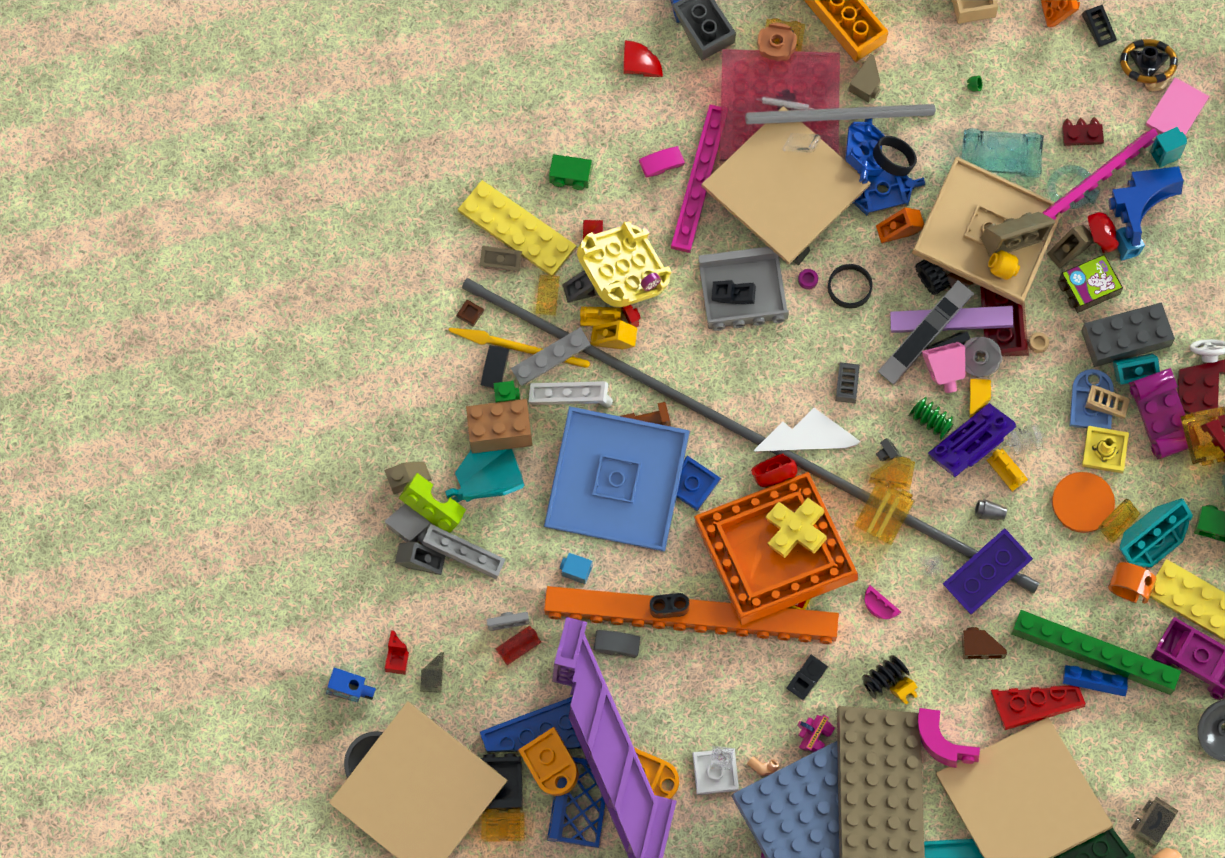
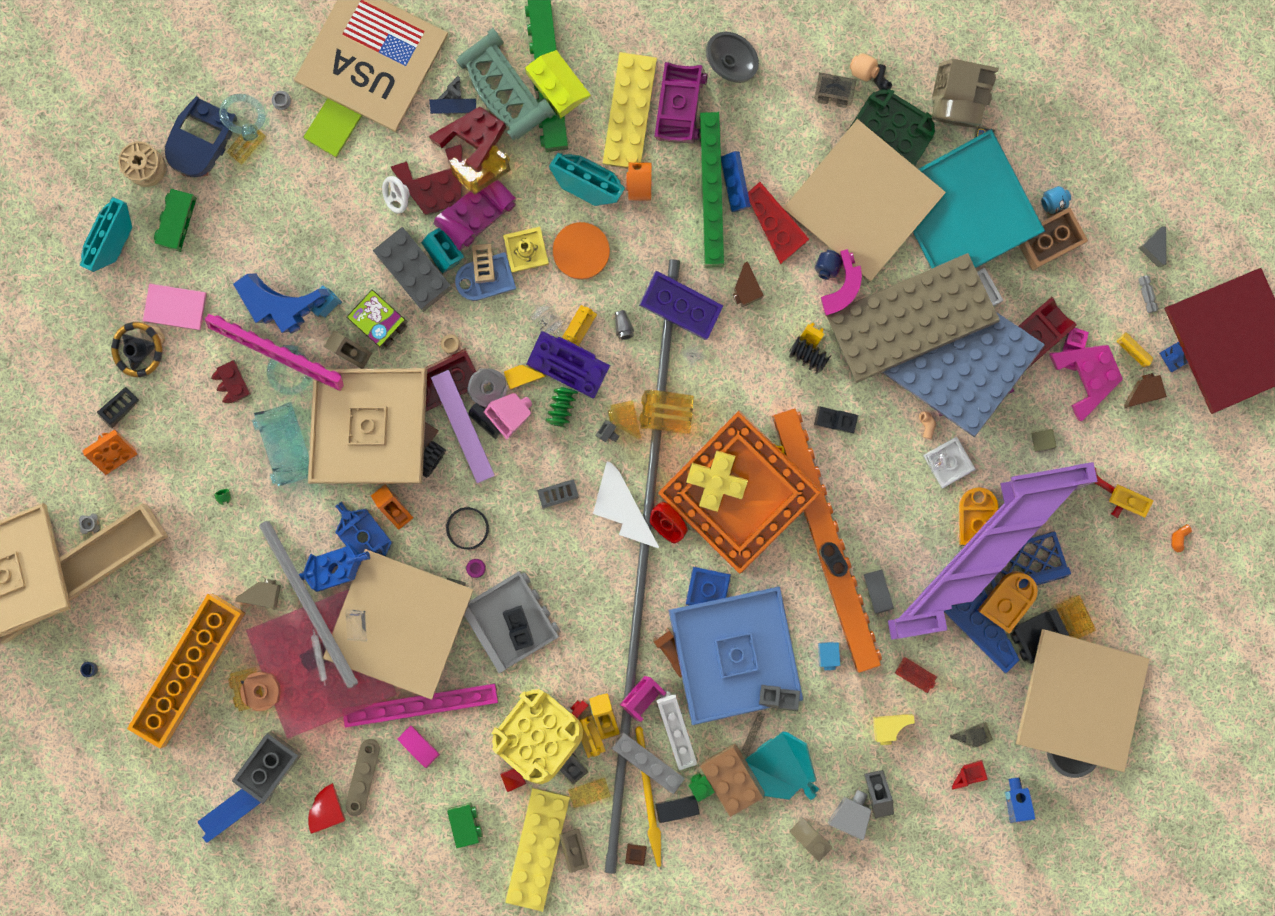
camera: 115 degrees left, 15 degrees up
lime arch [398,473,467,533] -> none
light grey plate [421,524,506,579] -> none
light grey plate [486,612,530,631] -> none
magenta tile [640,273,661,291] -> none
dark pink hips [797,715,835,753] -> none
dark pink tile [864,585,901,620] -> none
black tyre [873,136,917,176] -> none
tile [878,280,974,385] -> none
dark tan slope [980,212,1055,257] -> none
yellow head [988,250,1020,280] -> none
red piece [1088,212,1119,253] -> none
clear yellow tile [1098,499,1140,543] -> none
teal brick [1150,127,1187,168] -> none
none -> dark tan plate [345,739,380,816]
none -> dark pink panel [620,676,666,722]
none -> dark tan piece [741,710,765,756]
none -> dark grey slope [759,685,800,711]
none -> dark blue head [815,250,842,280]
none -> light yellow arch [873,714,915,745]

